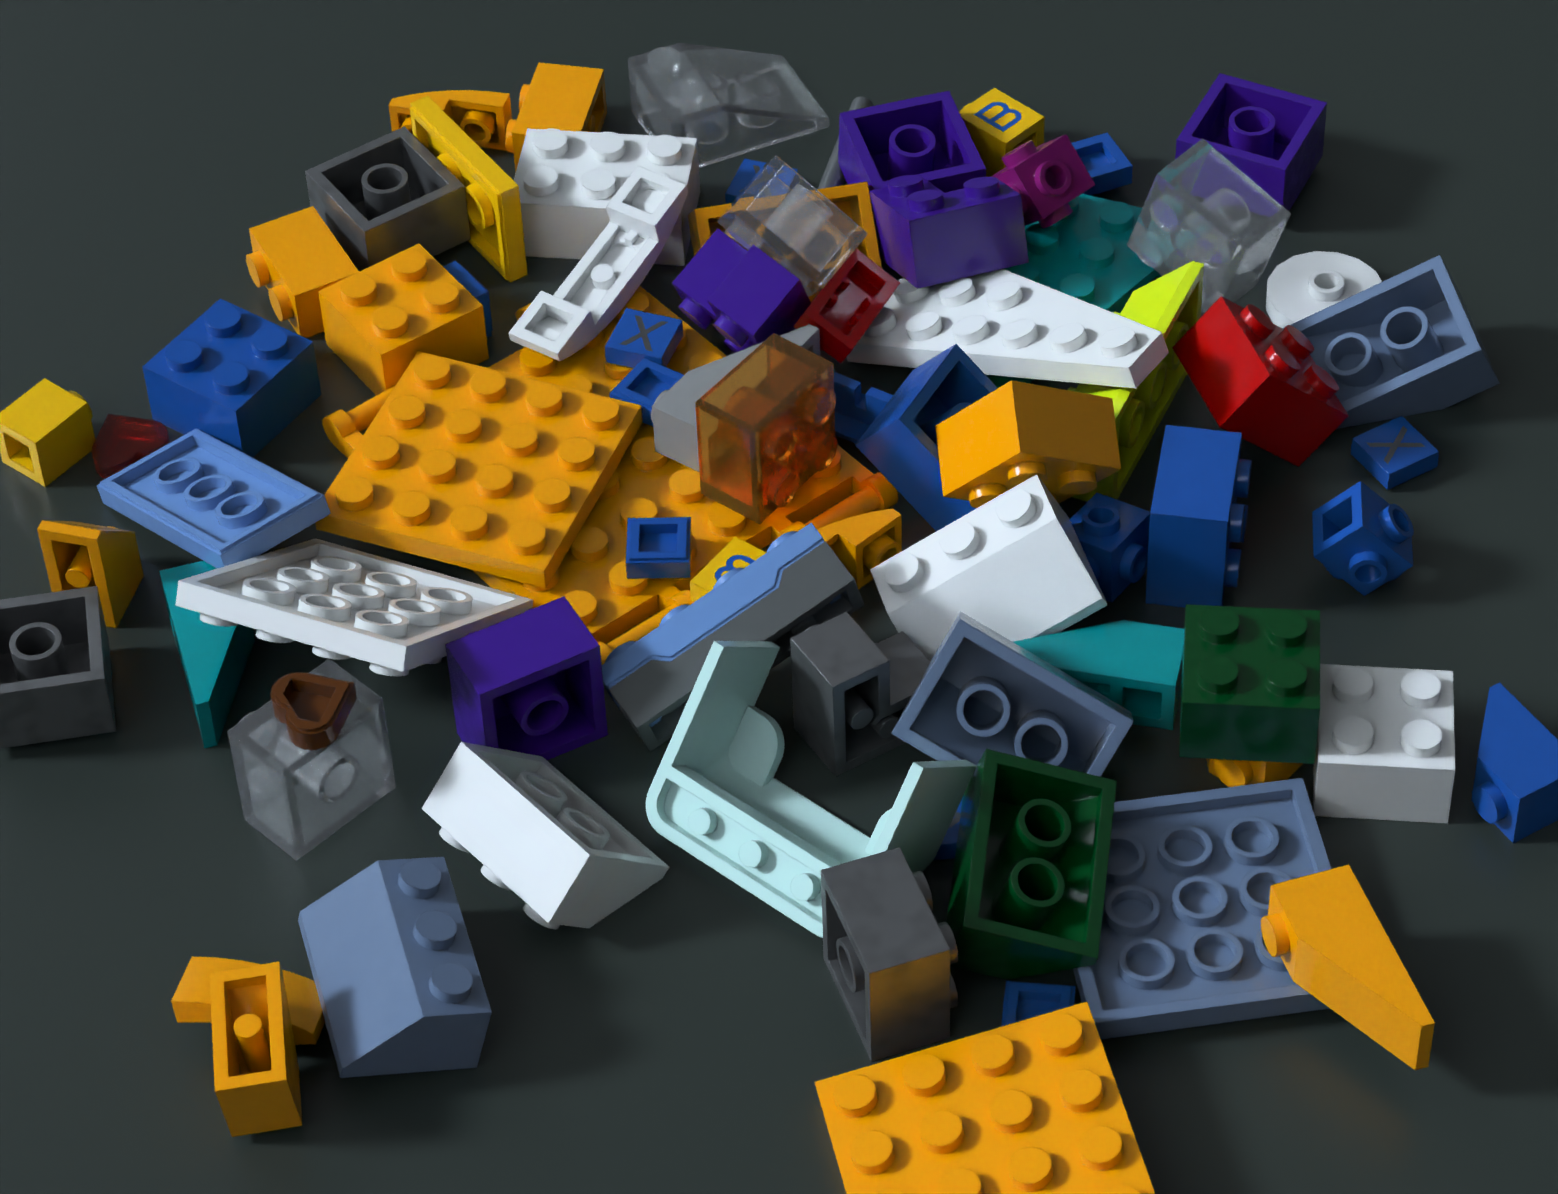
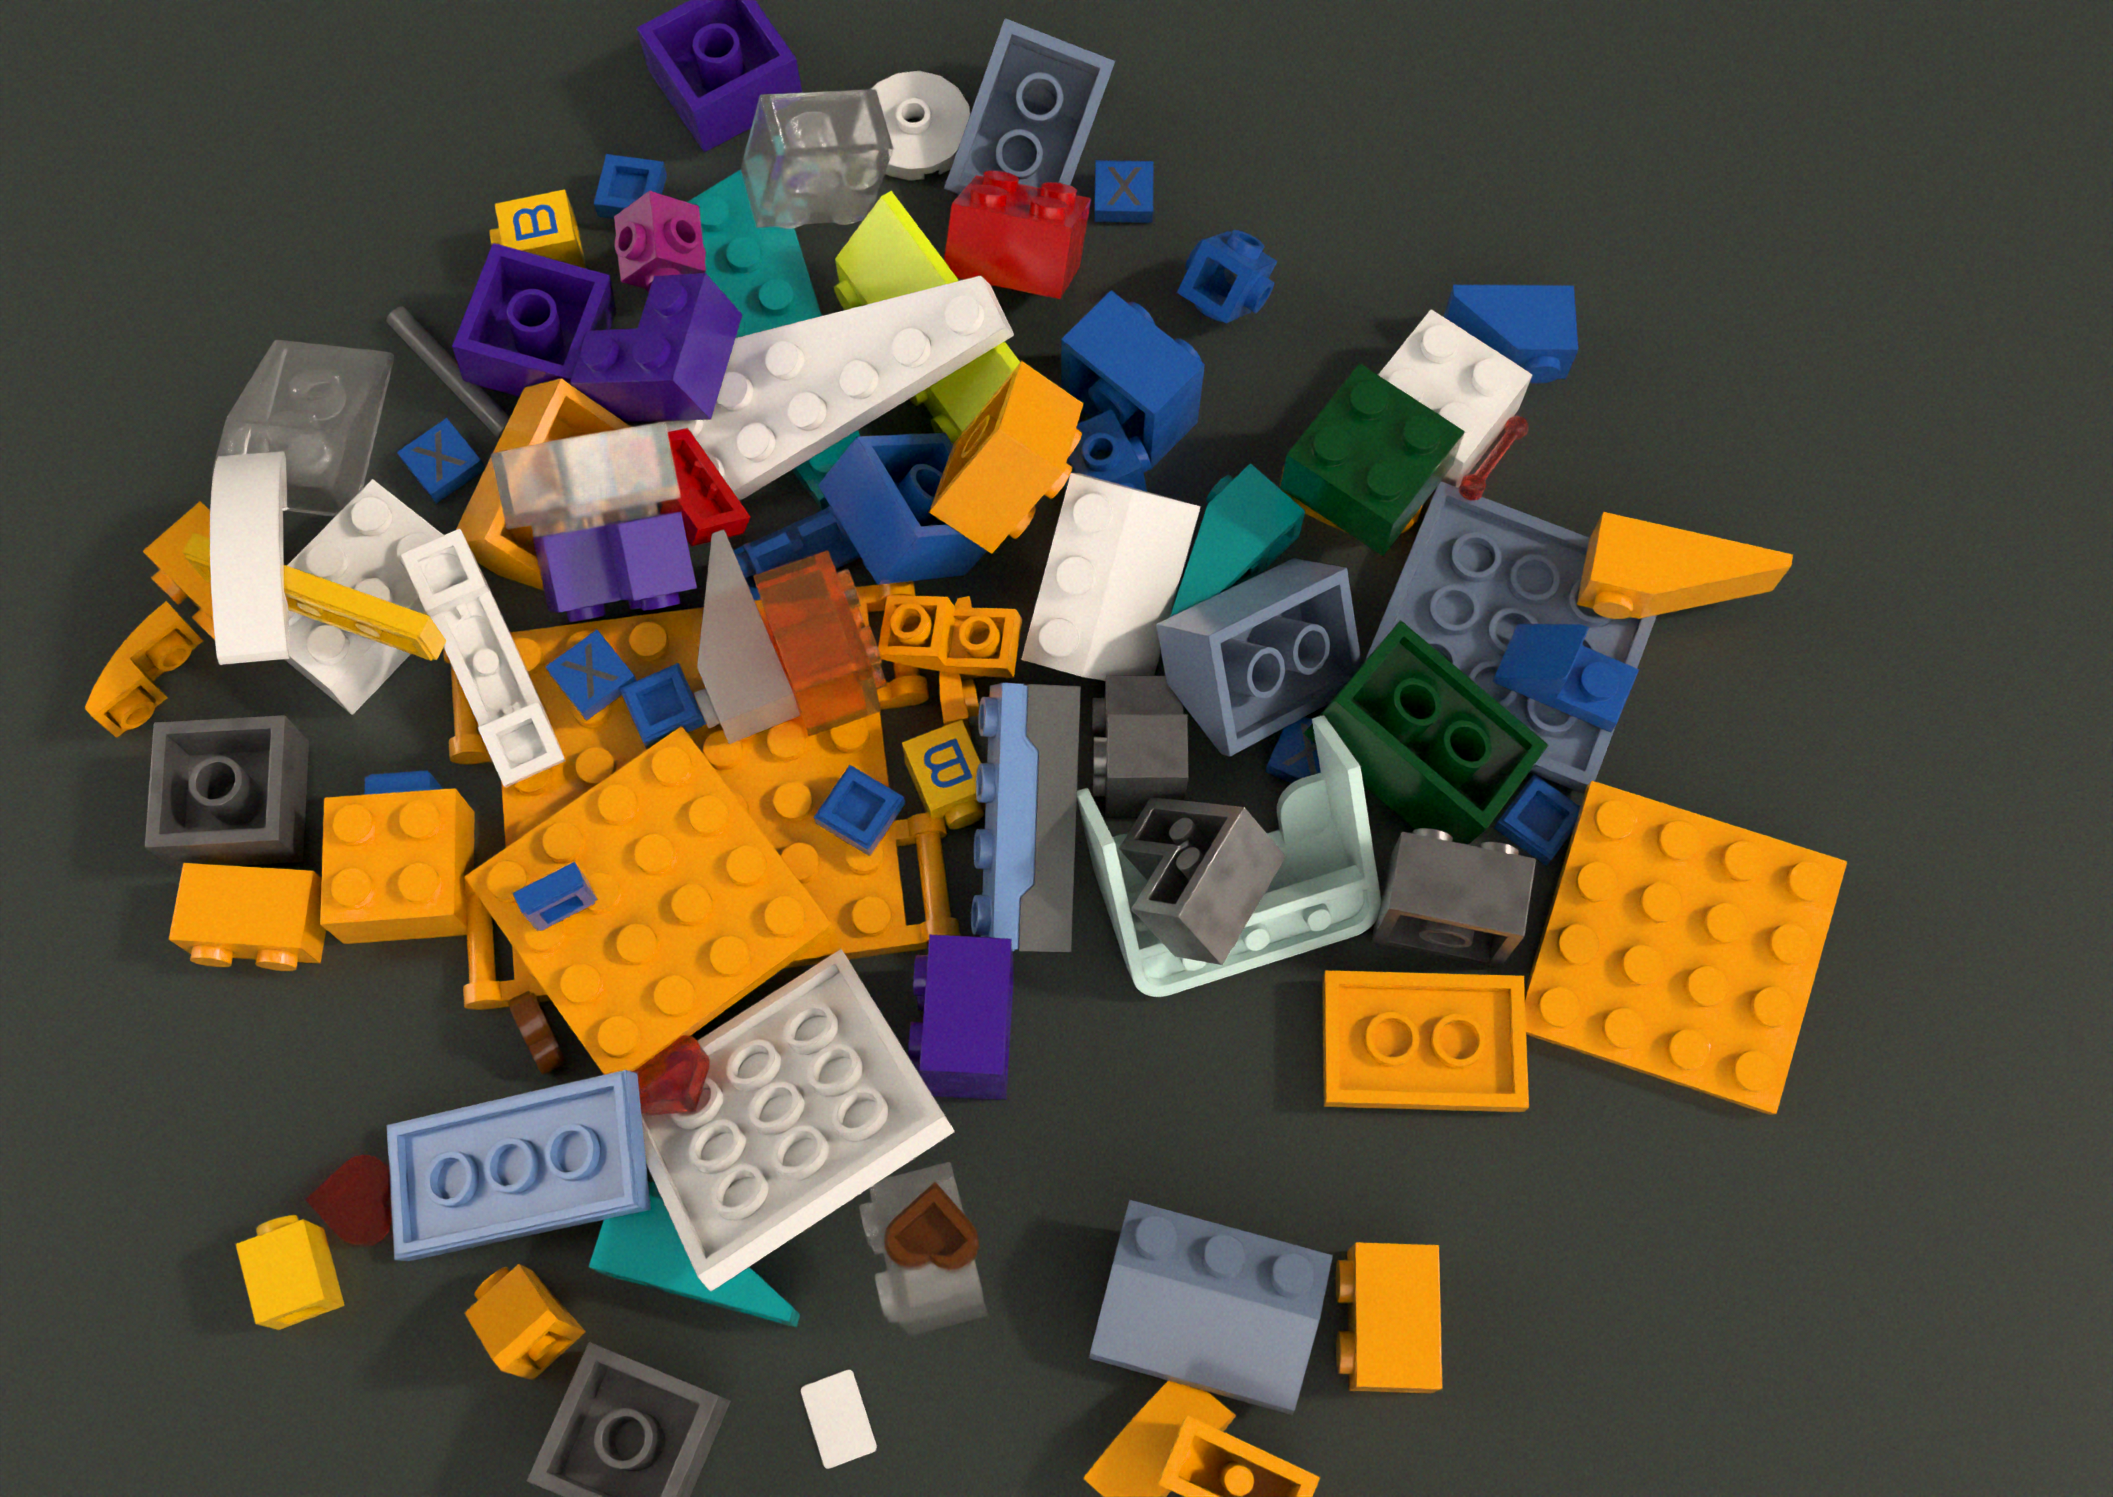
camera: 60 degrees left, 25 degrees up
blue brick [142,298,321,457] -> none
yellow tile [410,96,528,283] -> none
white slope [422,742,669,930] -> none
none -> yellow tile [183,533,446,661]
none -> white slope [210,451,289,665]
none -> reddish brown tile [507,991,566,1075]
none -> blue tile [512,862,598,931]
none -> clear red tile [633,1035,710,1115]
none -> white sticker [801,1370,877,1469]
none -> light orange slope [877,595,1022,678]
none -> flat silver brick [1119,797,1286,965]
none -> light orange plate [1322,970,1529,1112]
none -> light orange brick [1336,1242,1442,1394]
none -> clear red hinge [1459,416,1529,501]
none -> blue slope [1492,624,1639,732]

